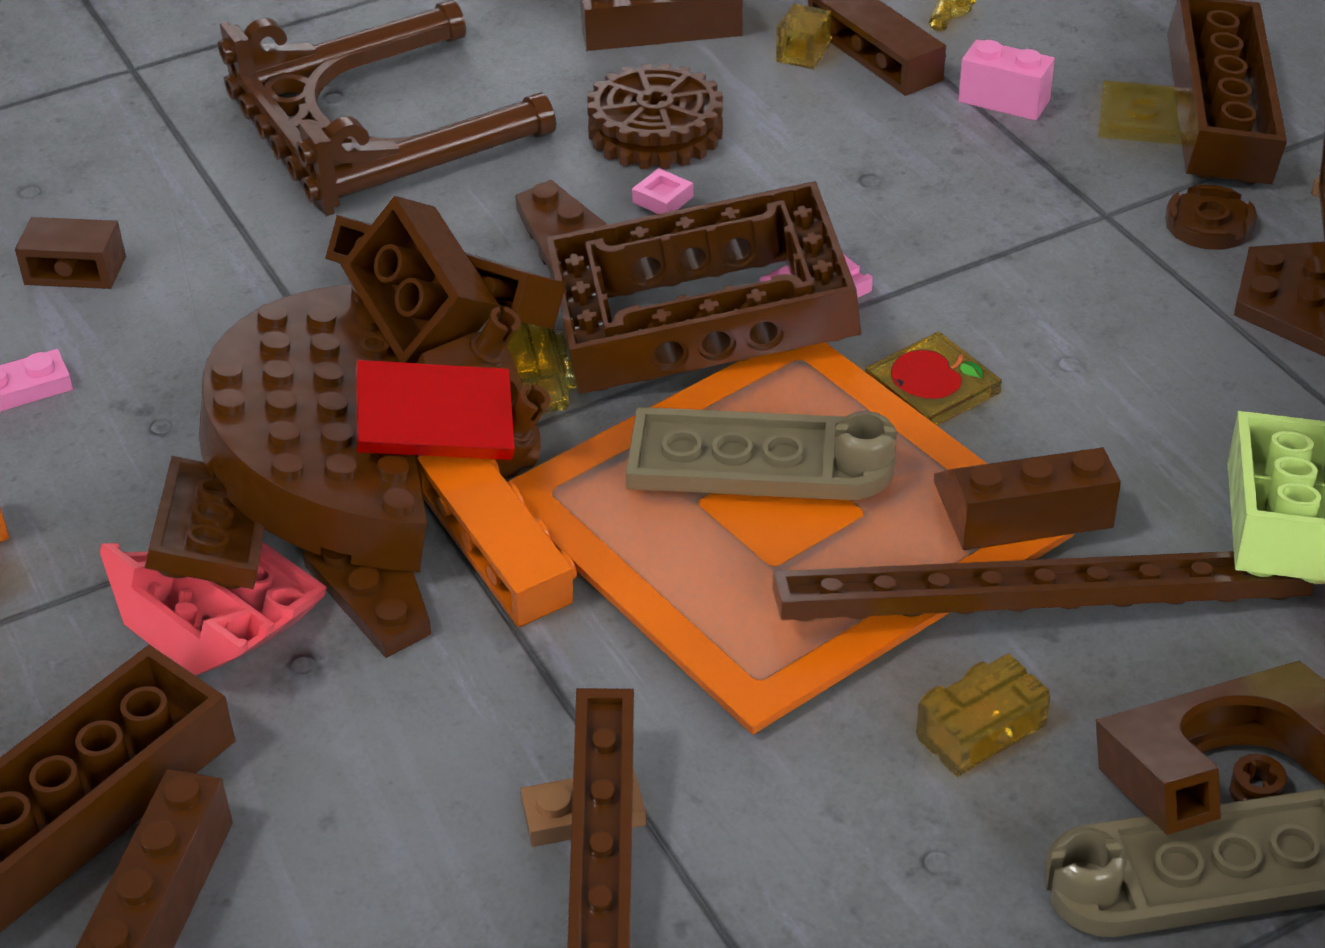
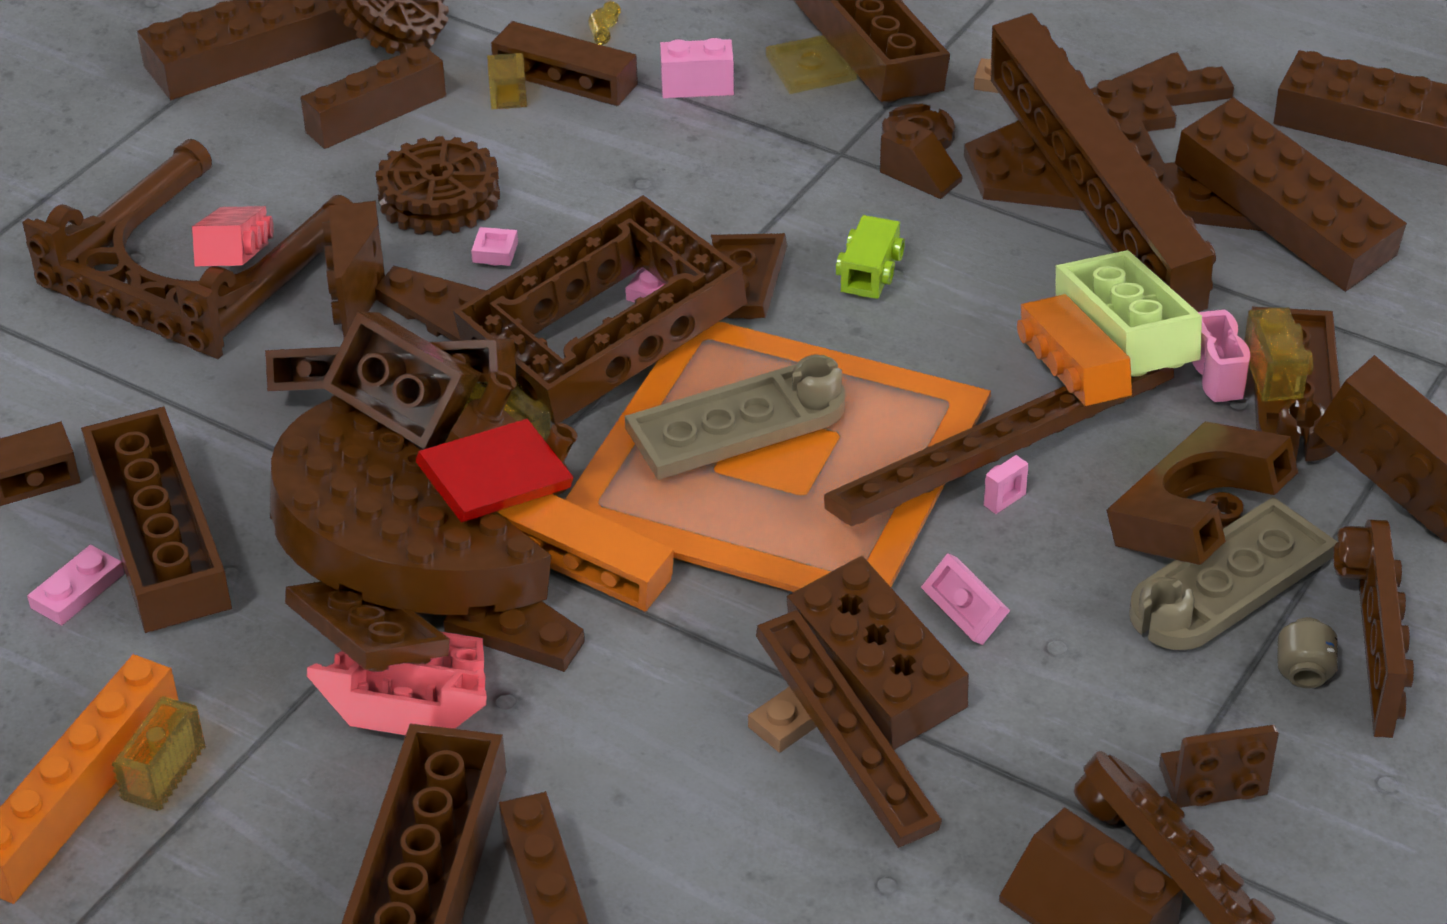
camera: 30 degrees left, 0 degrees up
tile [865,331,1002,425] -> none
clear yellow brick [916,653,1051,777] -> none
reddish brown slope [933,447,1121,550] -> none
none -> reddish brown brick [81,406,232,633]
none -> coral brick [192,206,274,267]
none -> reddish brown slope [322,201,385,338]
none -> reddish brown wing [711,233,788,319]
none -> reddish brown brick [787,555,969,750]
none -> lime brick [836,215,905,299]
none -> reddish brown slope [880,119,962,199]
none -> bright pink plate [921,553,1010,645]
none -> bright pink plate [984,455,1028,514]
none -> orange brick [1017,294,1132,406]

